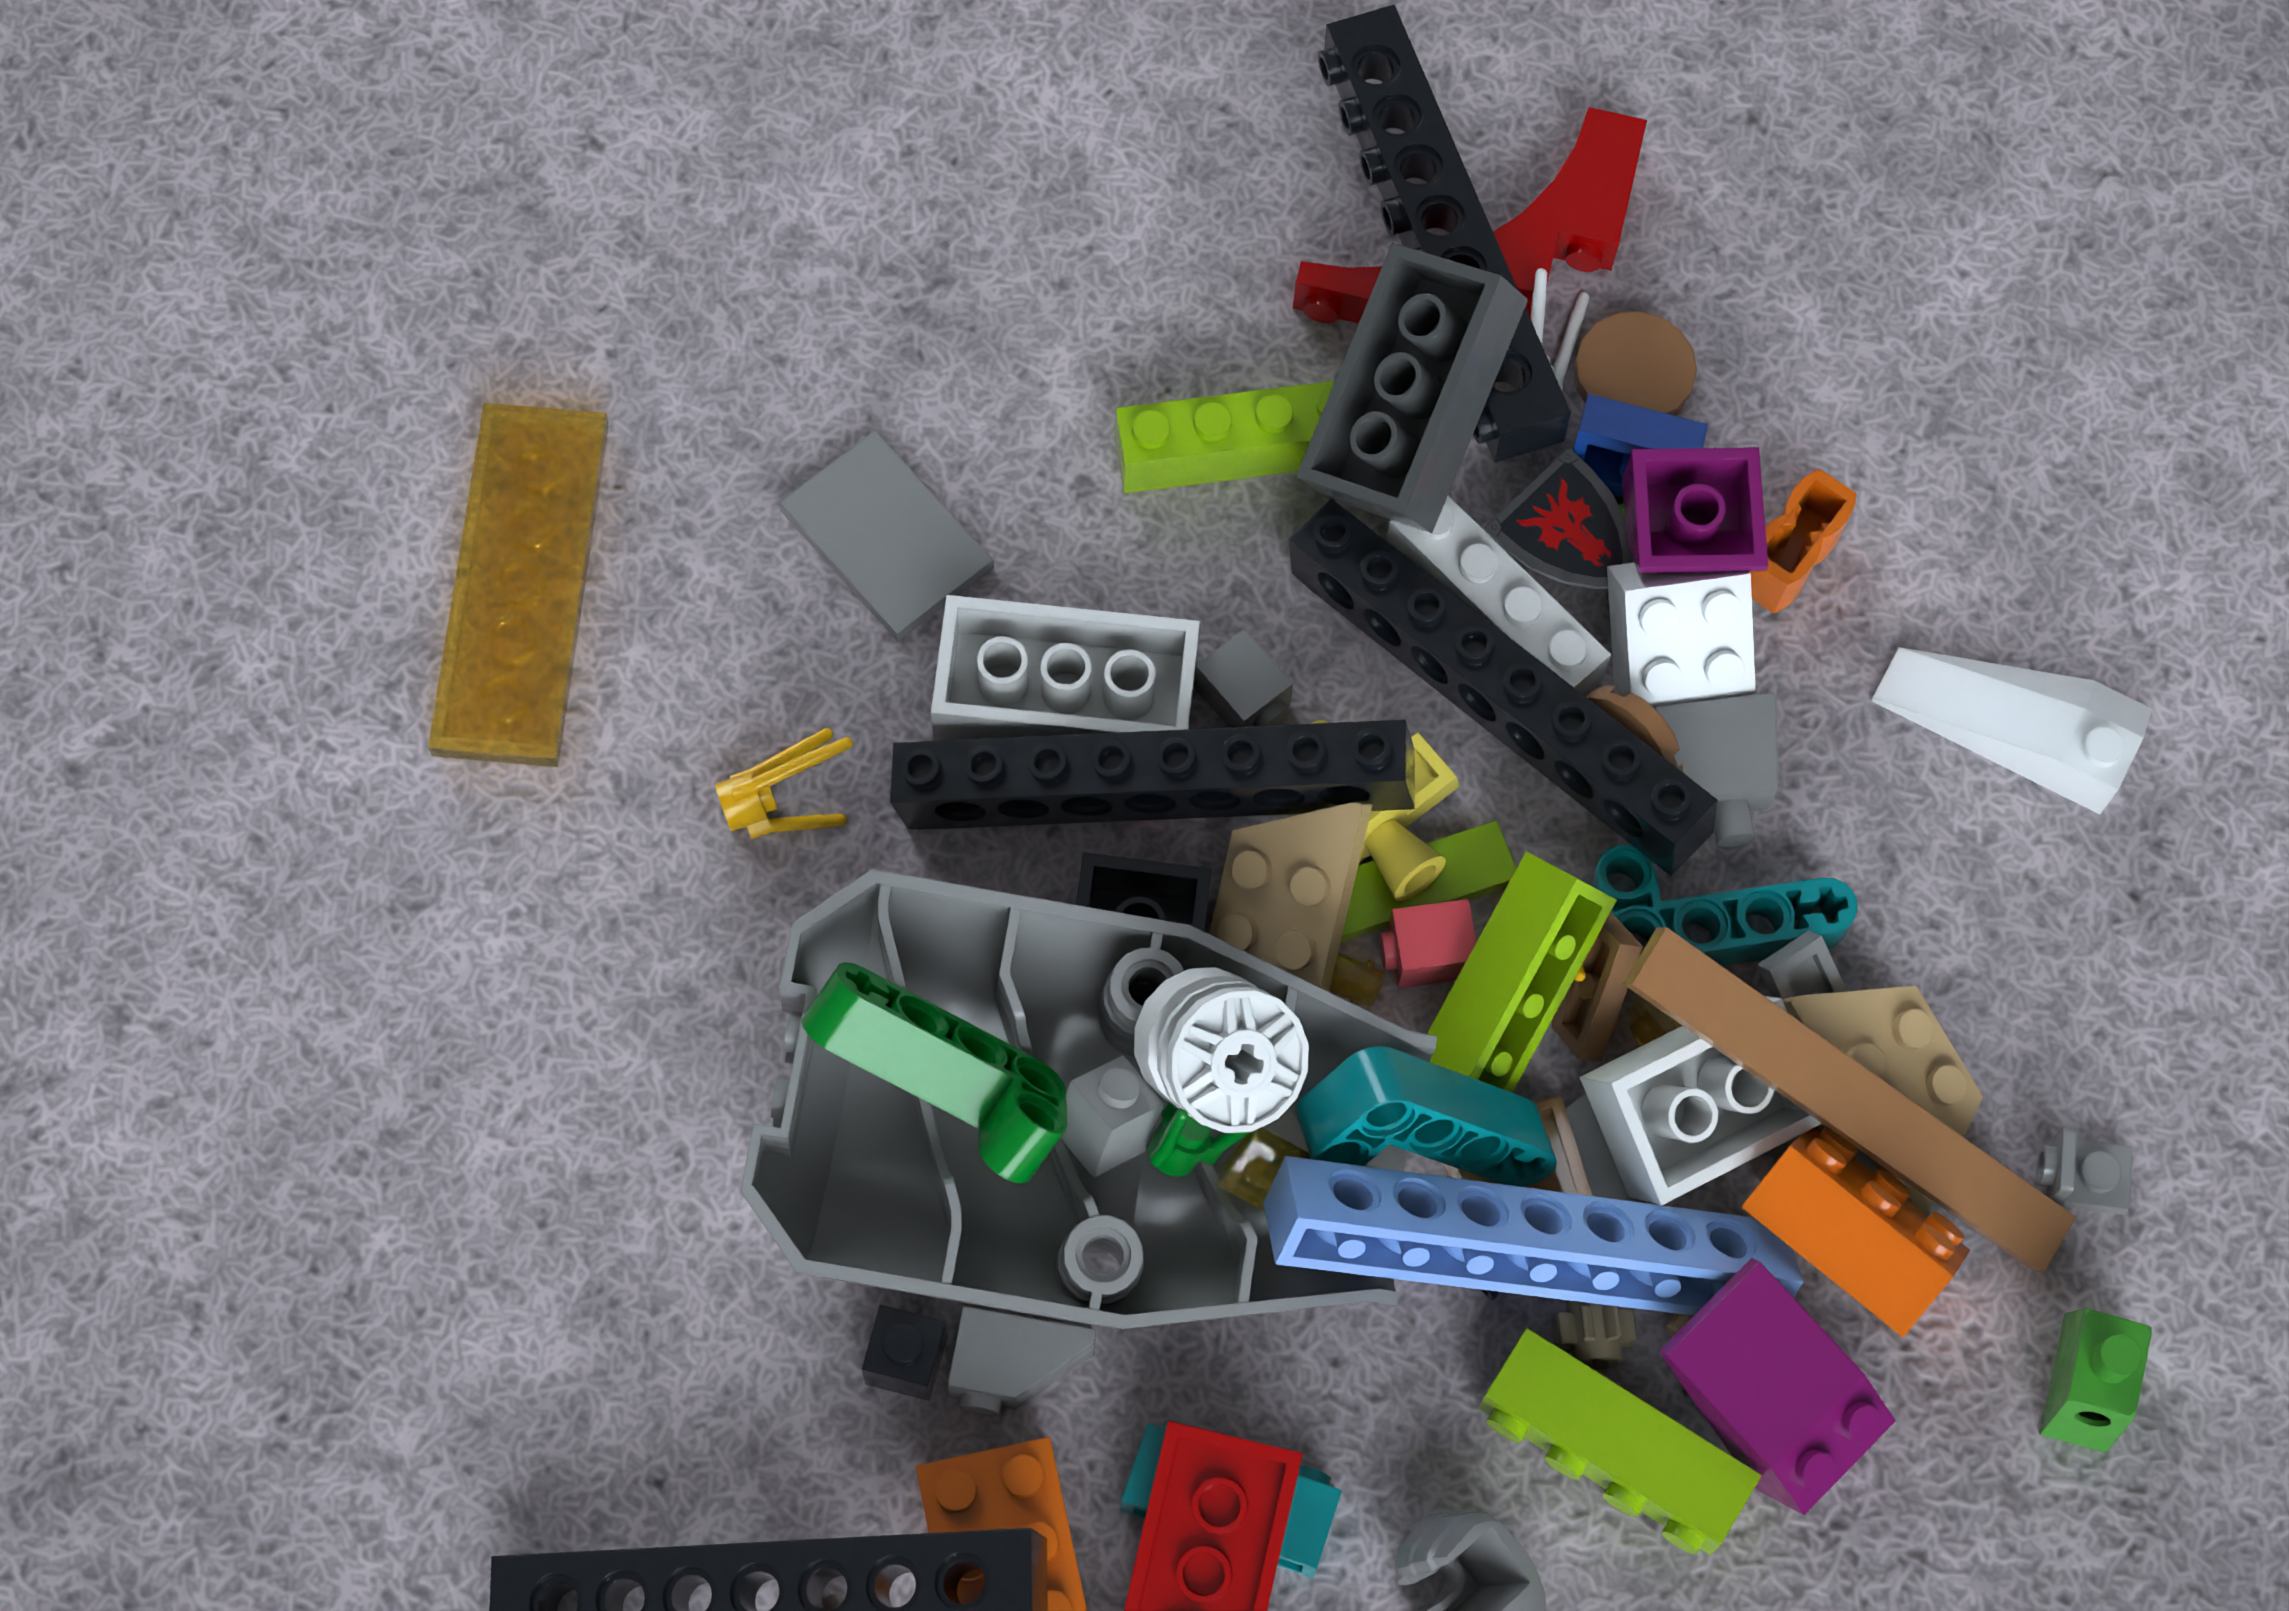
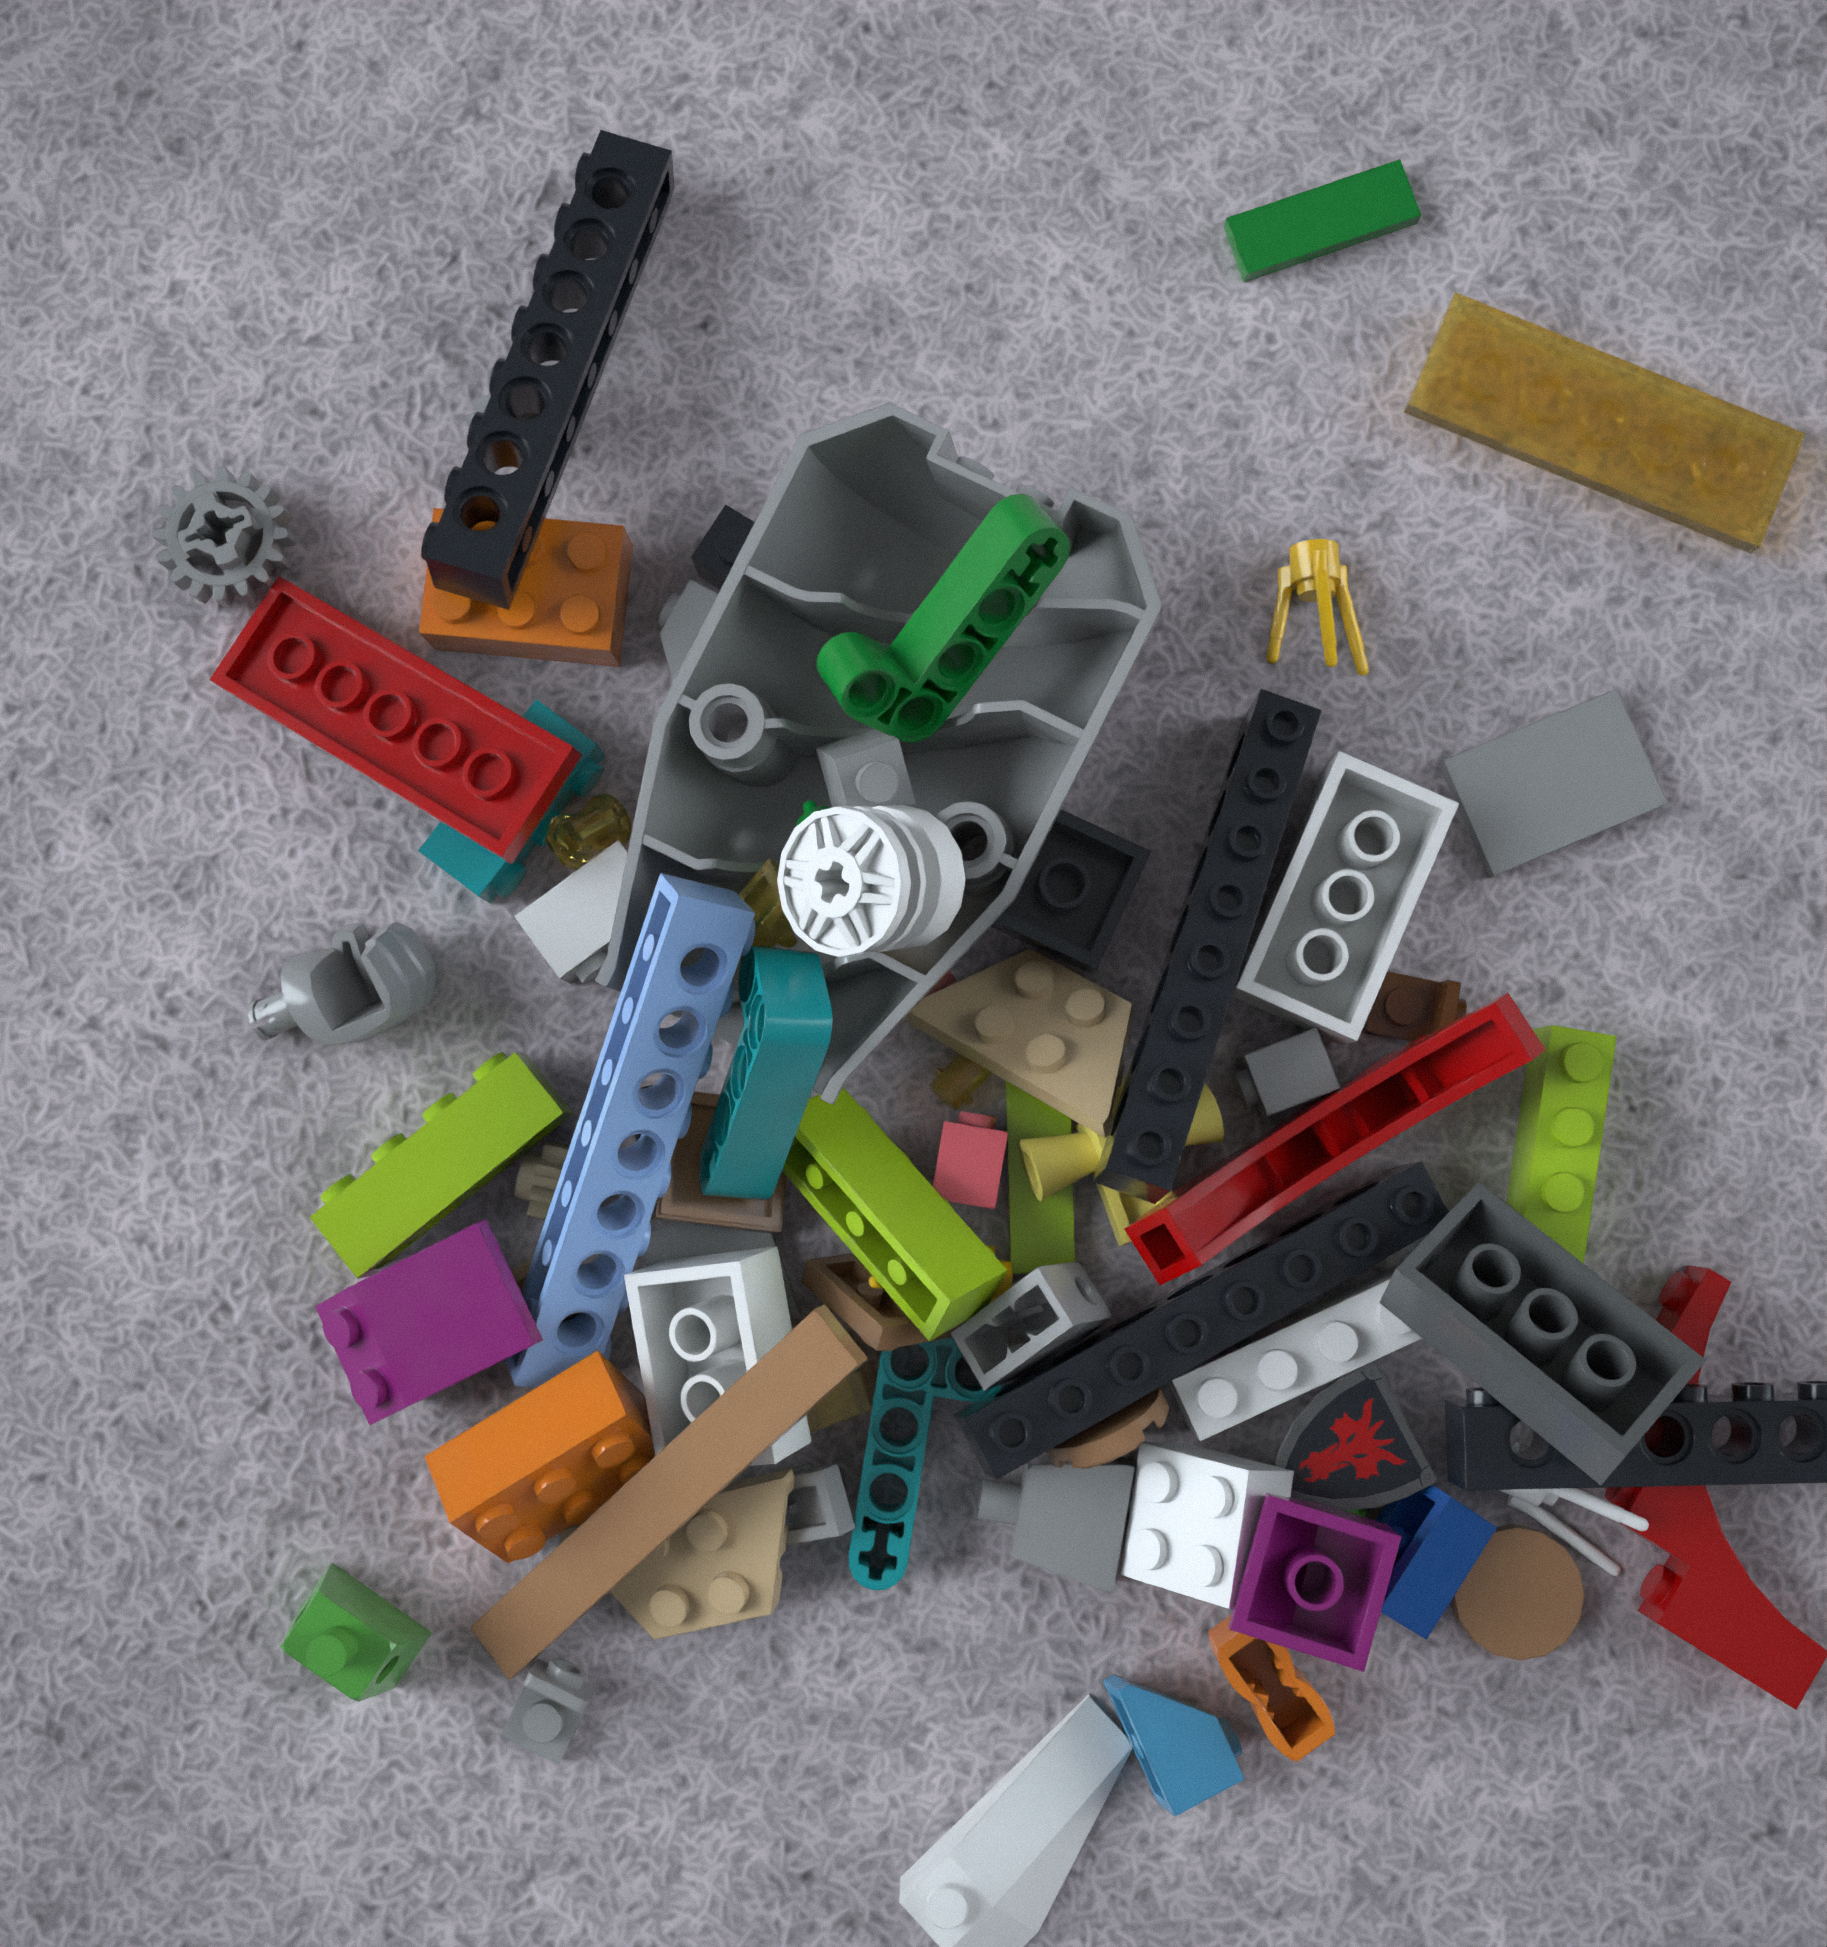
camera: 115 degrees right, 15 degrees up
none -> white brick [514,840,628,984]
none -> clear yellow bush [546,793,632,870]
none -> light grey torso [950,1261,1111,1391]
none -> dark azure slope [1103,1674,1245,1816]
none -> red arch [1124,992,1545,1286]
none -> green tile [1223,159,1421,283]
none -> reddish brown bracket [1361,971,1467,1042]

